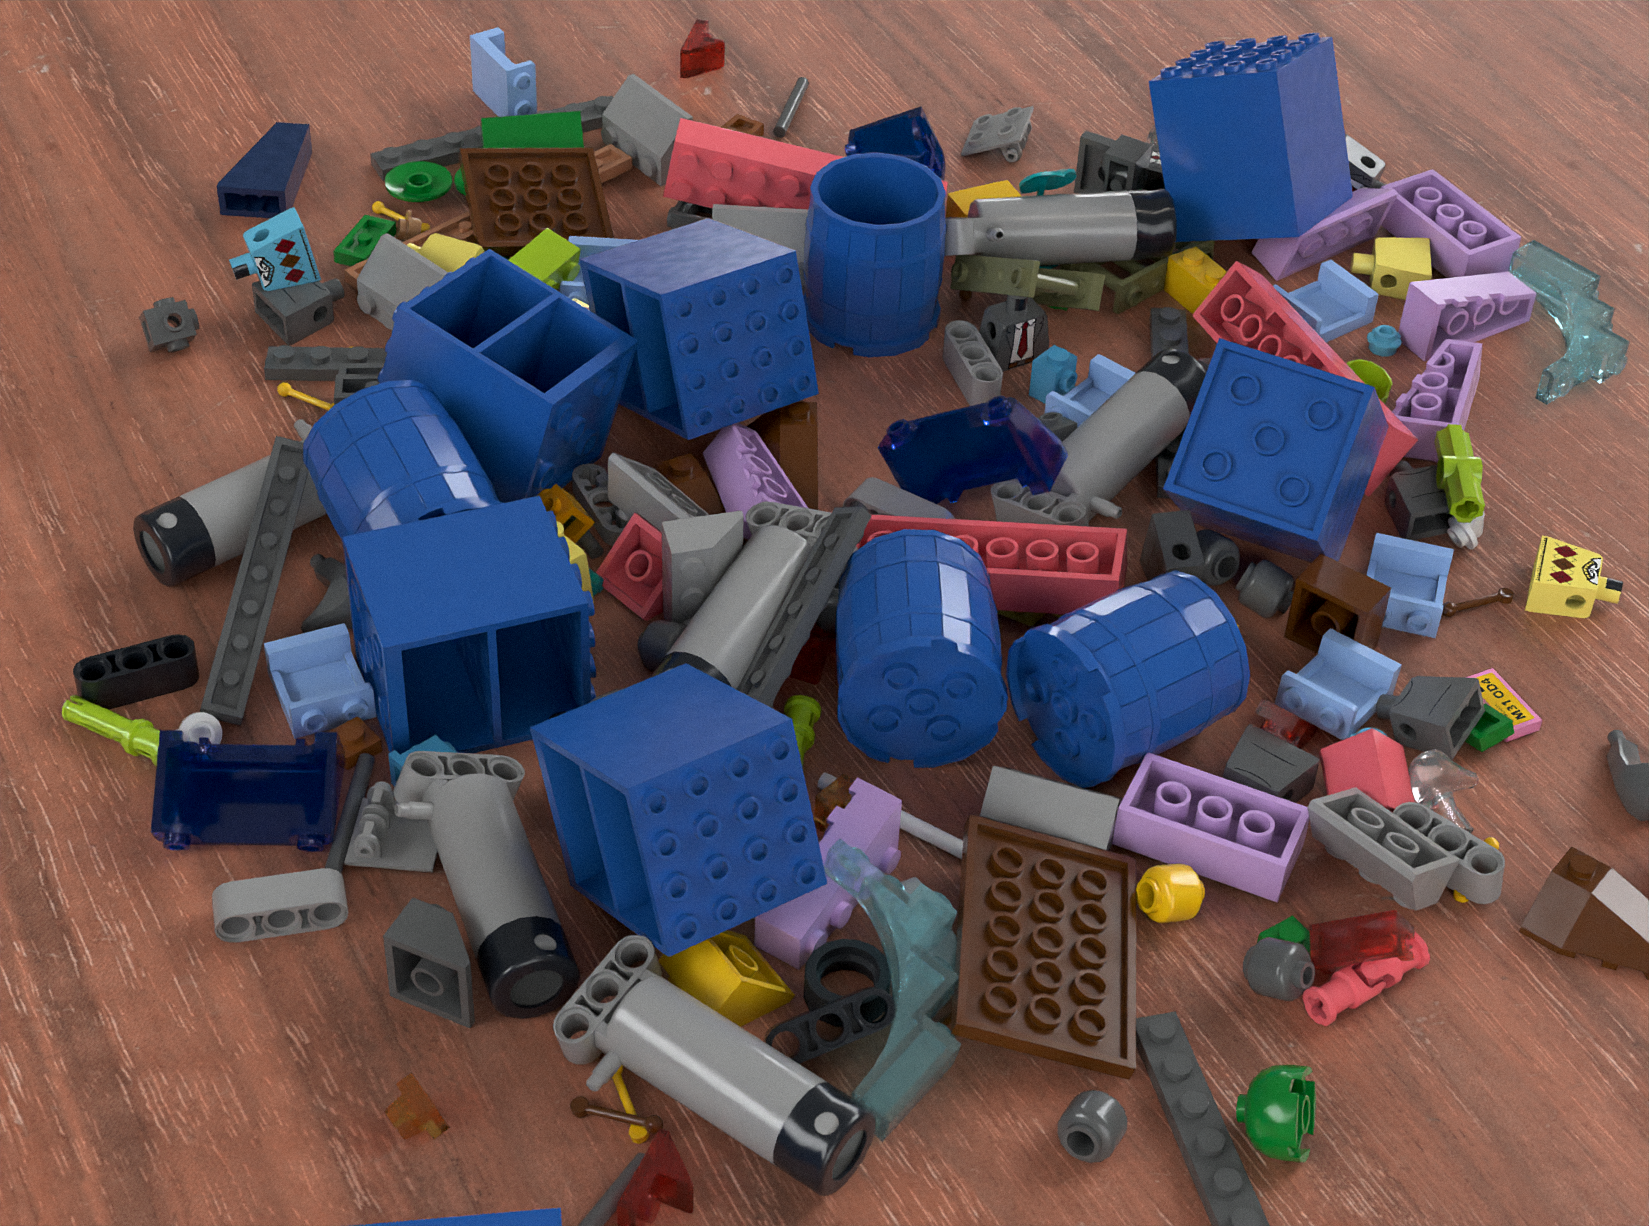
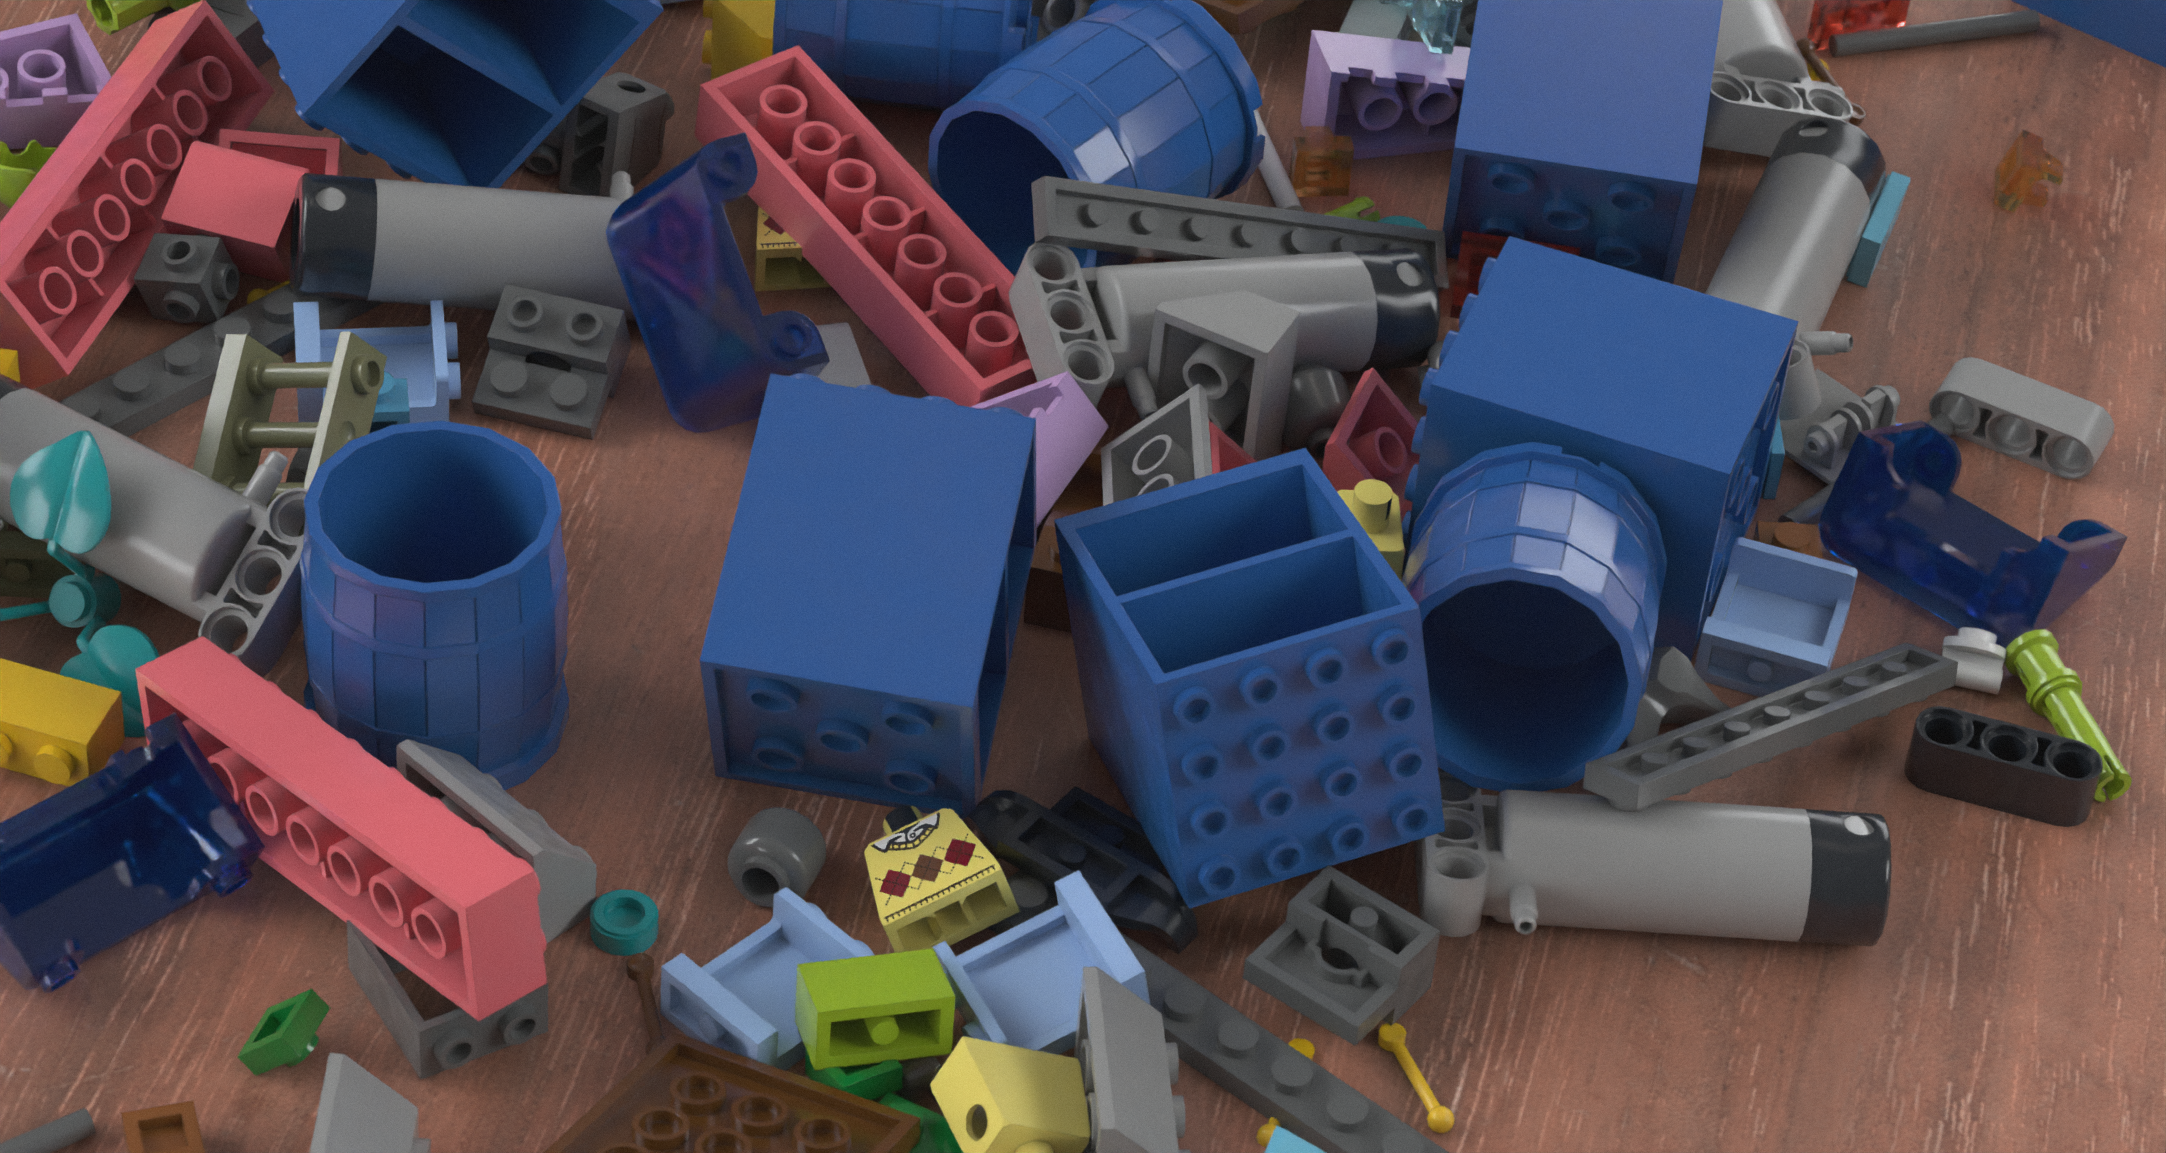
camera: 140 degrees left, 0 degrees up
dark grey slope [383,897,475,1028] -> none
none -> coral slope [1322,368,1420,523]
none -> medium azure tile [1846,171,1911,288]

